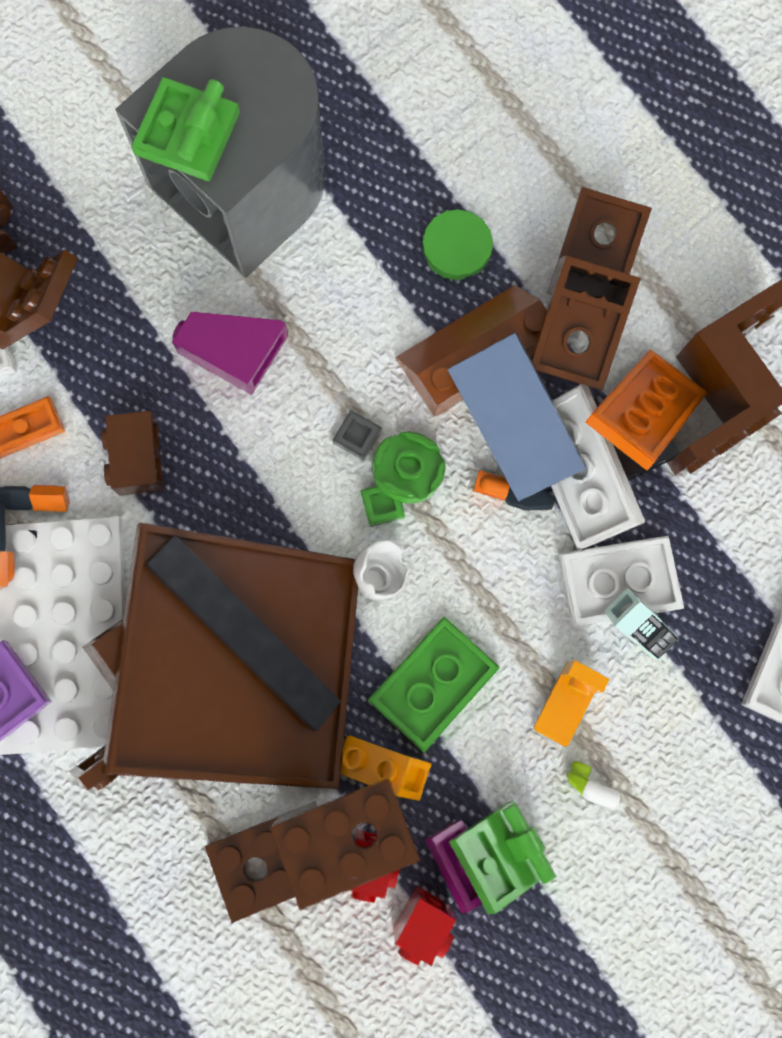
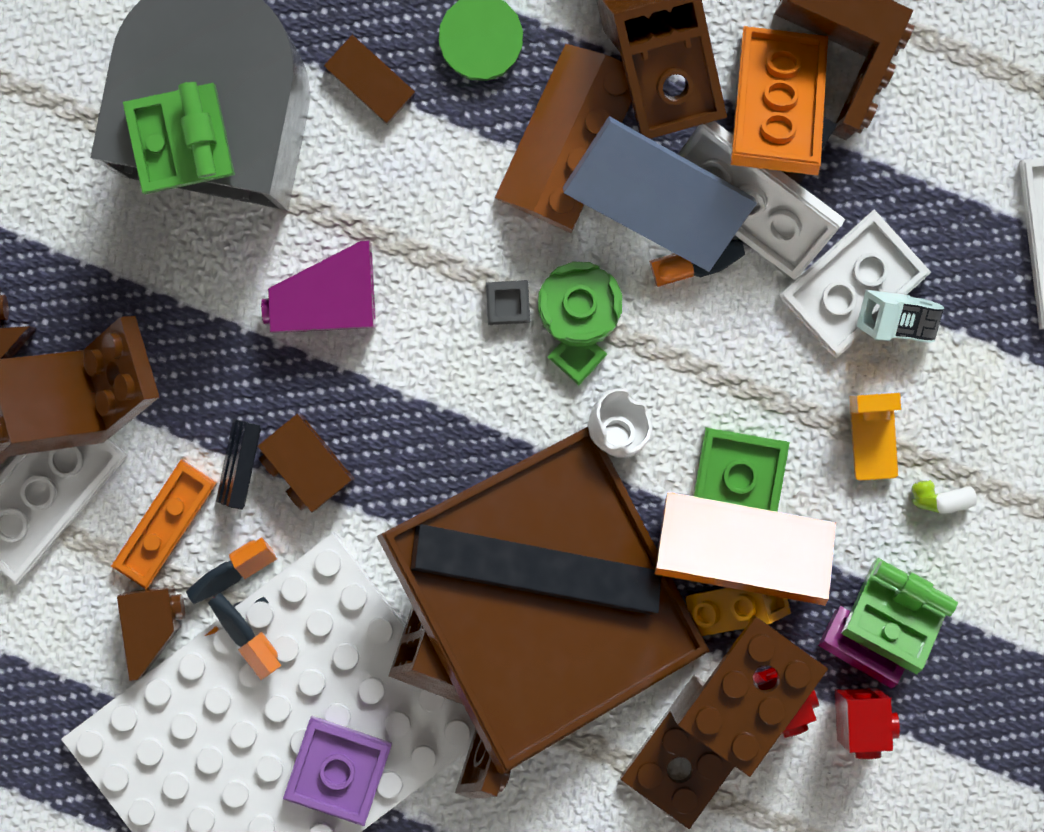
camera: 25 degrees left, 10 degrees up
none -> black tile [216,419,261,510]
none -> reddish brown tile [324,34,416,125]
none -> tile [655,492,836,606]

